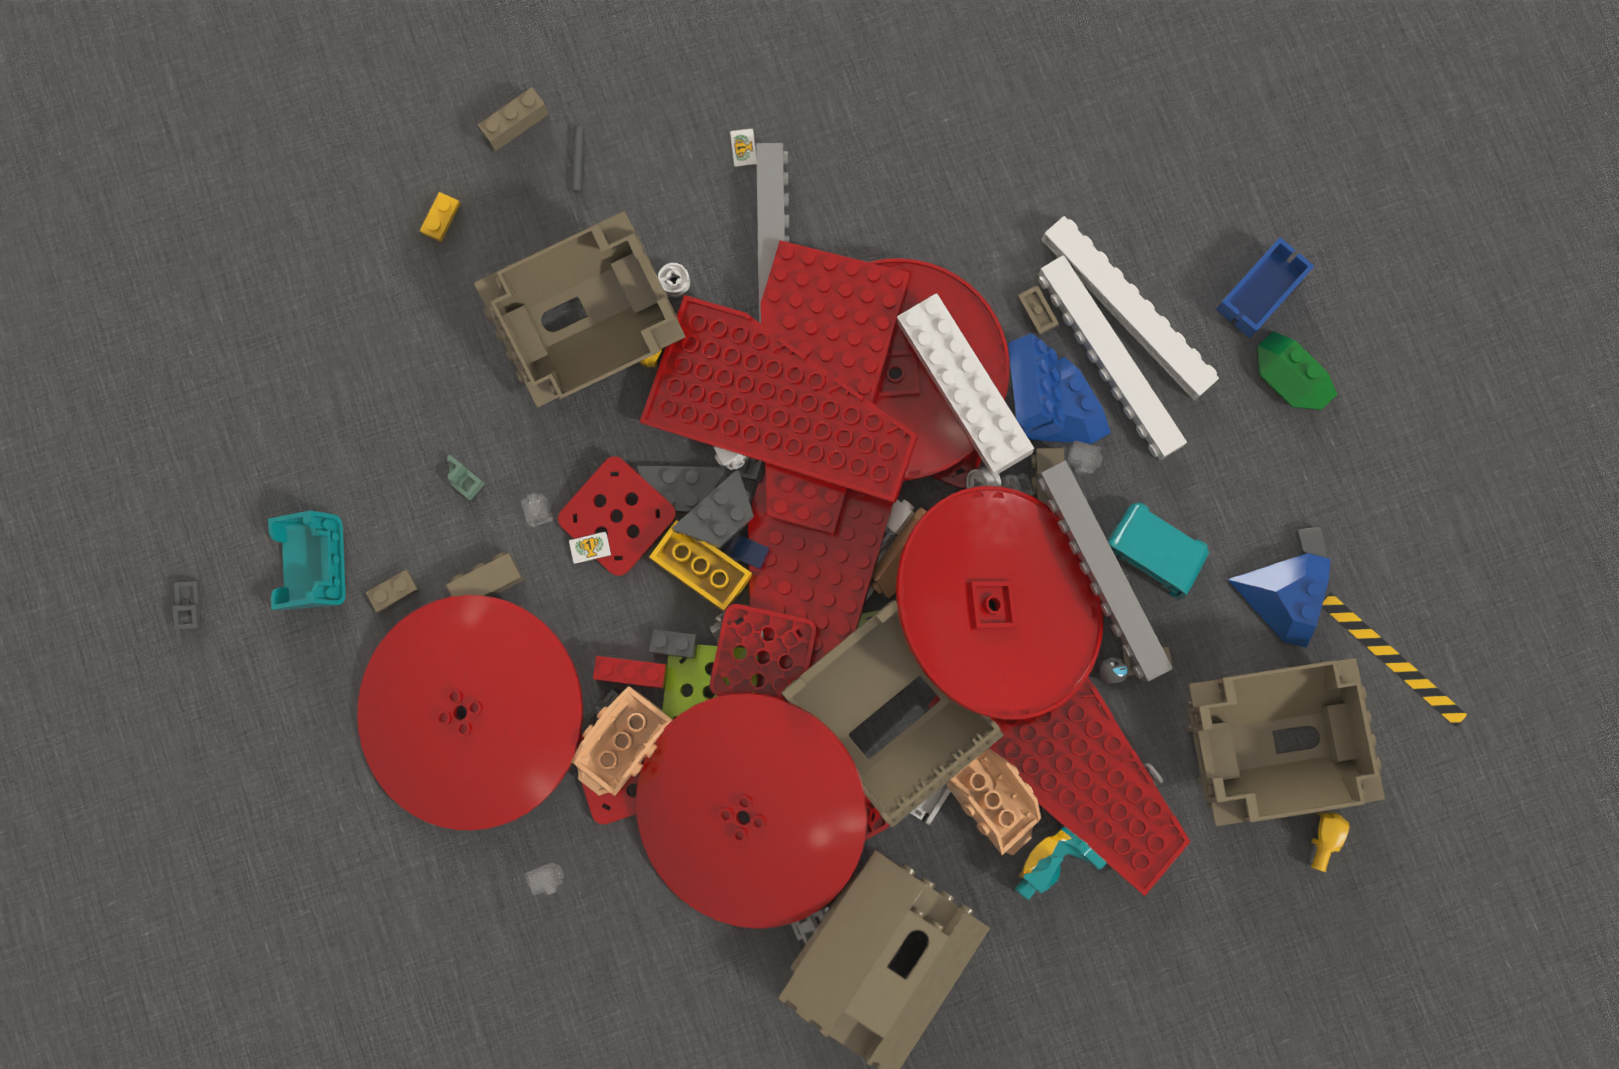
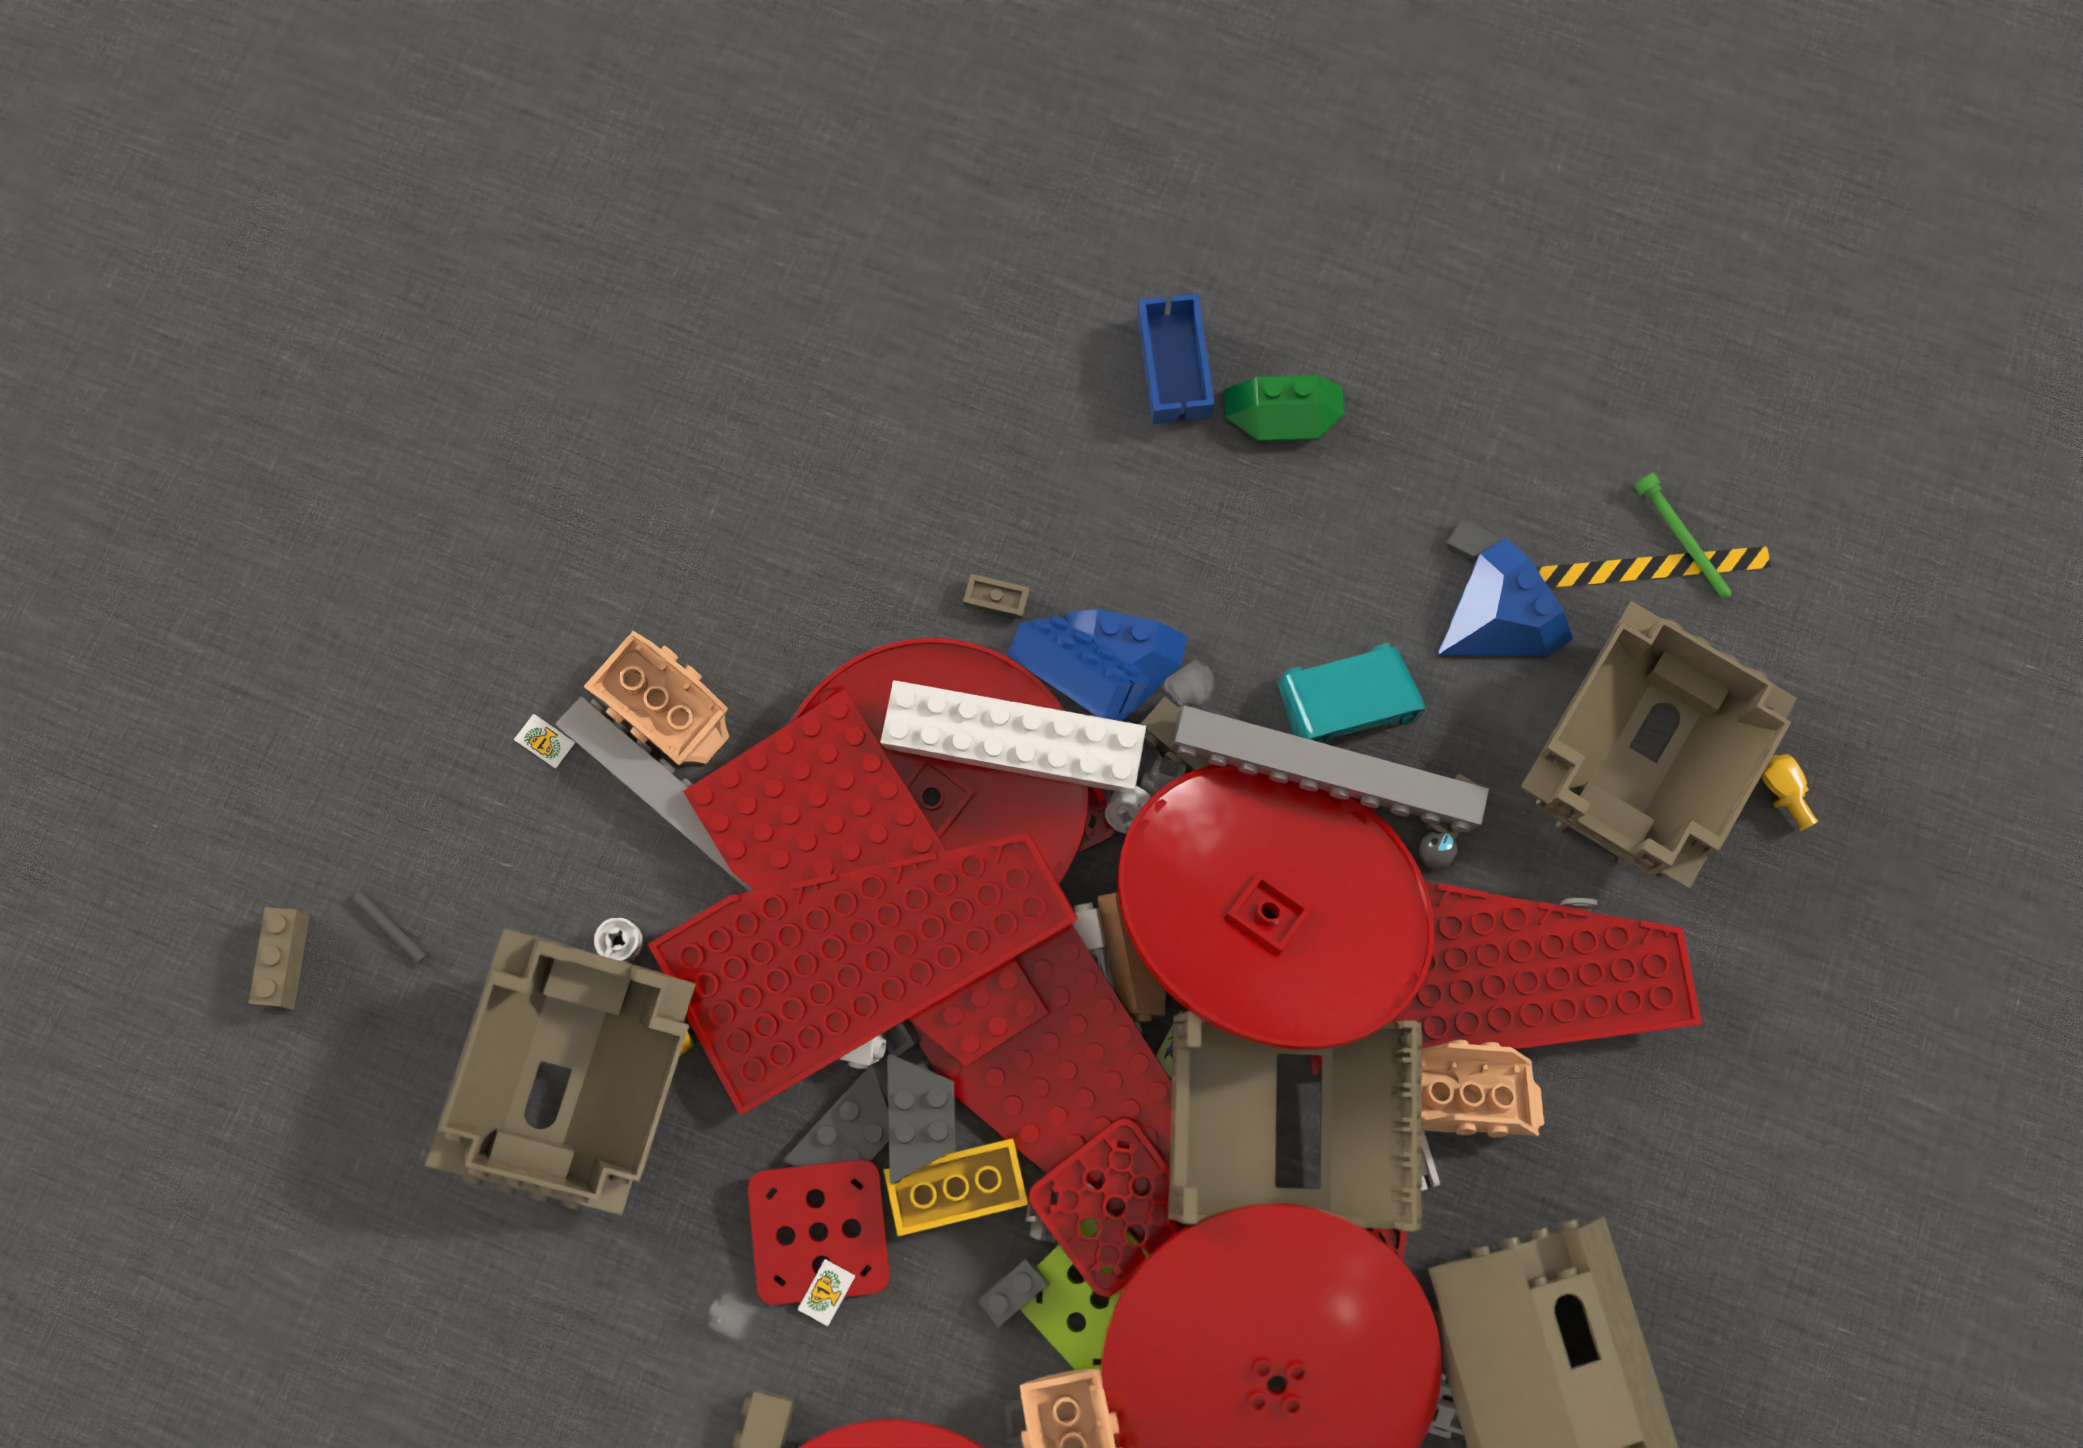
camera: 50 degrees left, 5 degrees down
yellow plate [420,192,461,242] -> none
sand green slope [447,455,485,501] -> none
red brick [593,656,667,689] -> none
dark blue slope [721,534,770,570] -> none
teal hips [1014,826,1107,900] -> none
white brick [1038,255,1187,461] -> none
white brick [1042,216,1219,401] -> none
none -> light nougat slope [583,631,730,765]
none -> bright green piece [1633,473,1731,599]

